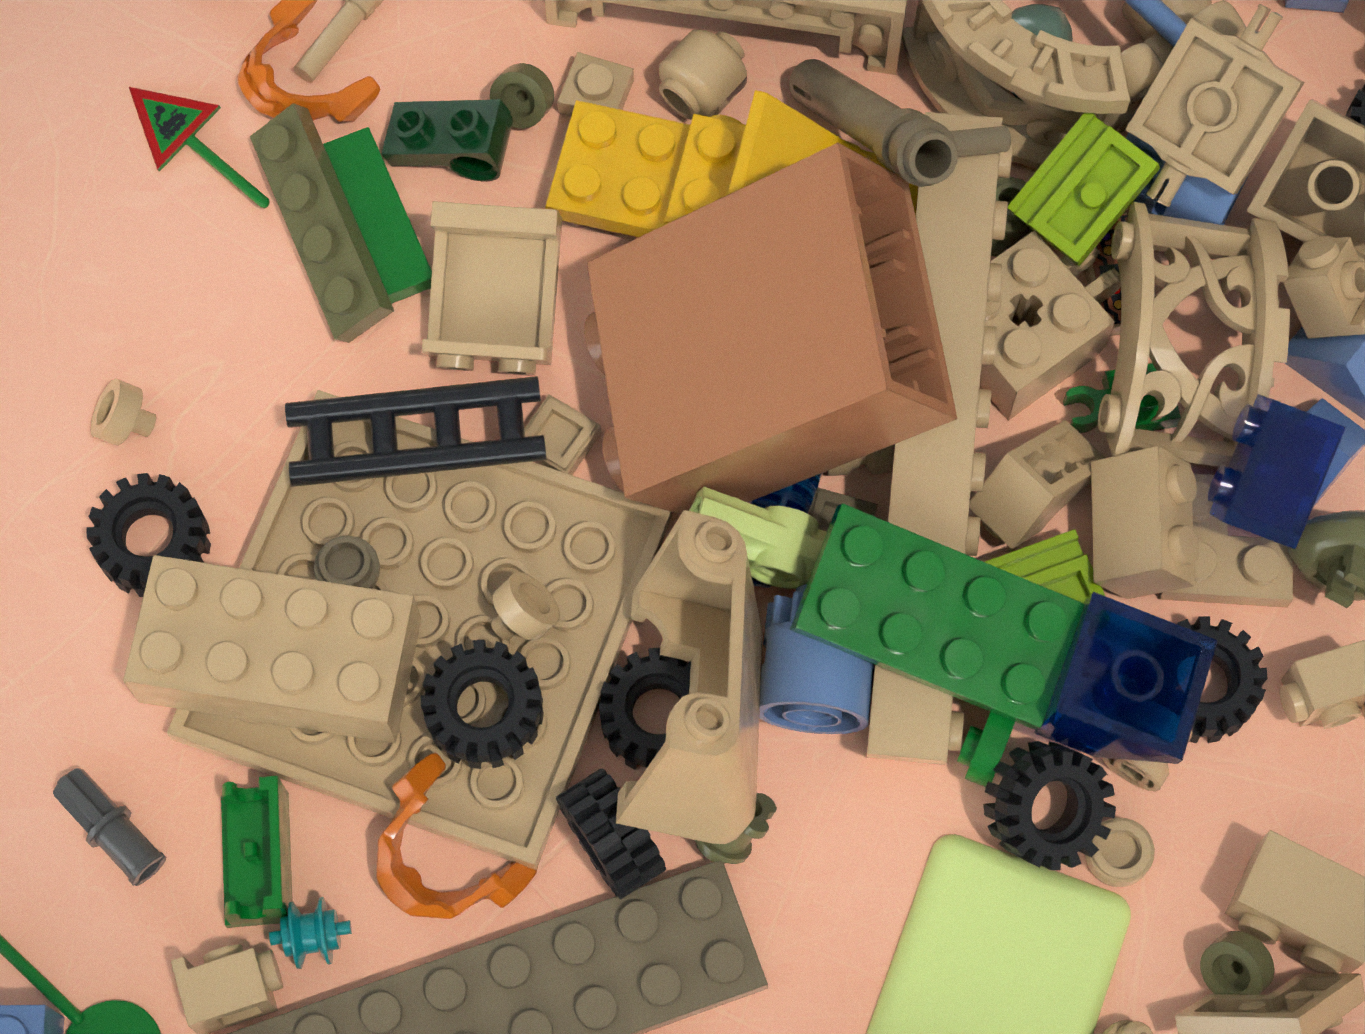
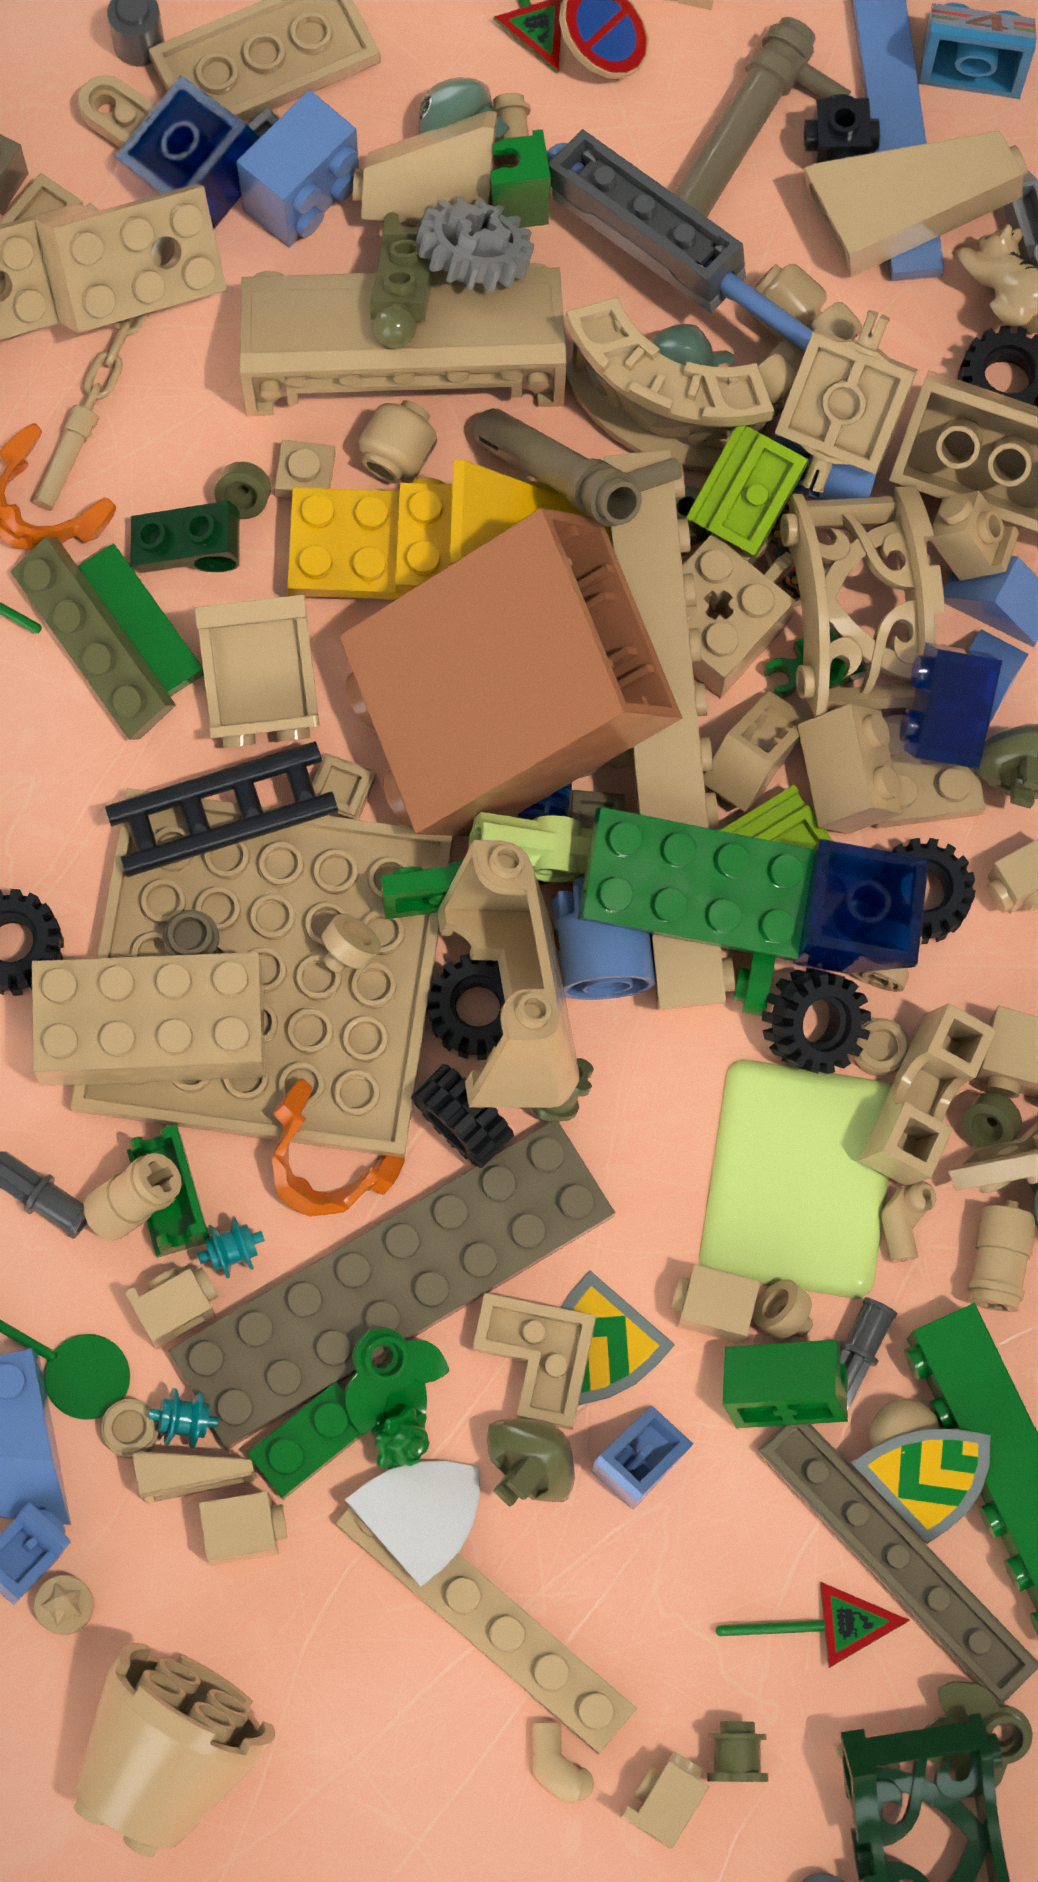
camera: 15 degrees left, 5 degrees up
black tyre [421,640,544,769] -> none
none -> tan piece [84,1153,182,1241]
none -> green plate [381,859,464,920]
none -> tan arch [858,1003,997,1186]

